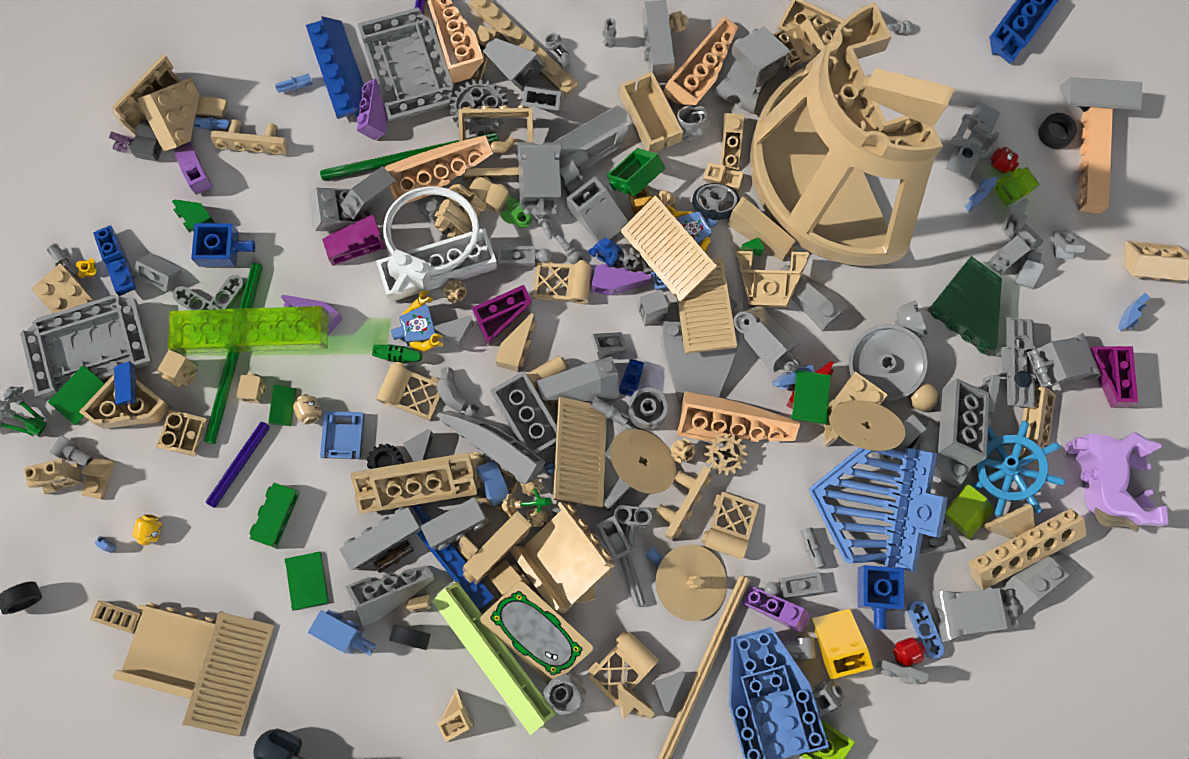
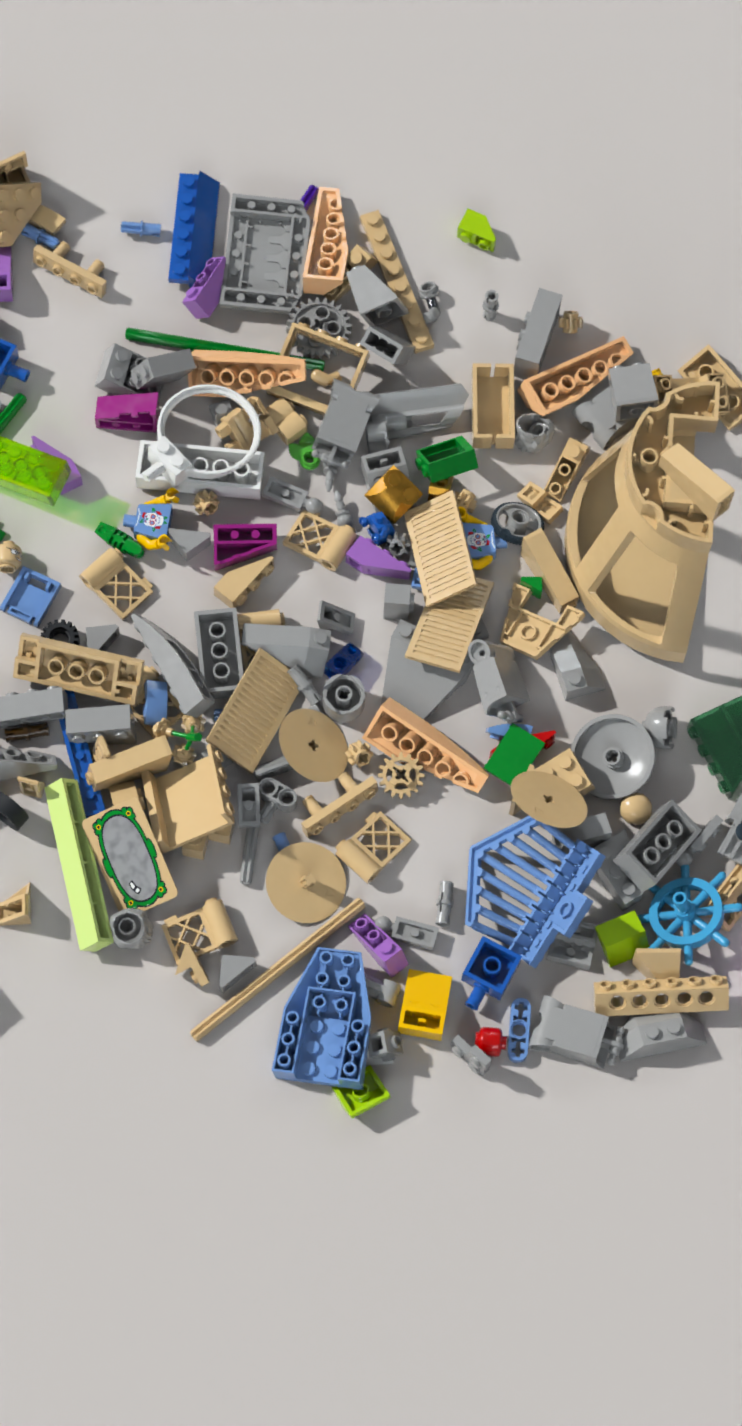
camera: 25 degrees right, 5 degrees down
light grey arm [437,367,480,417] -> none
none -> pearl gold slope [364,465,423,524]

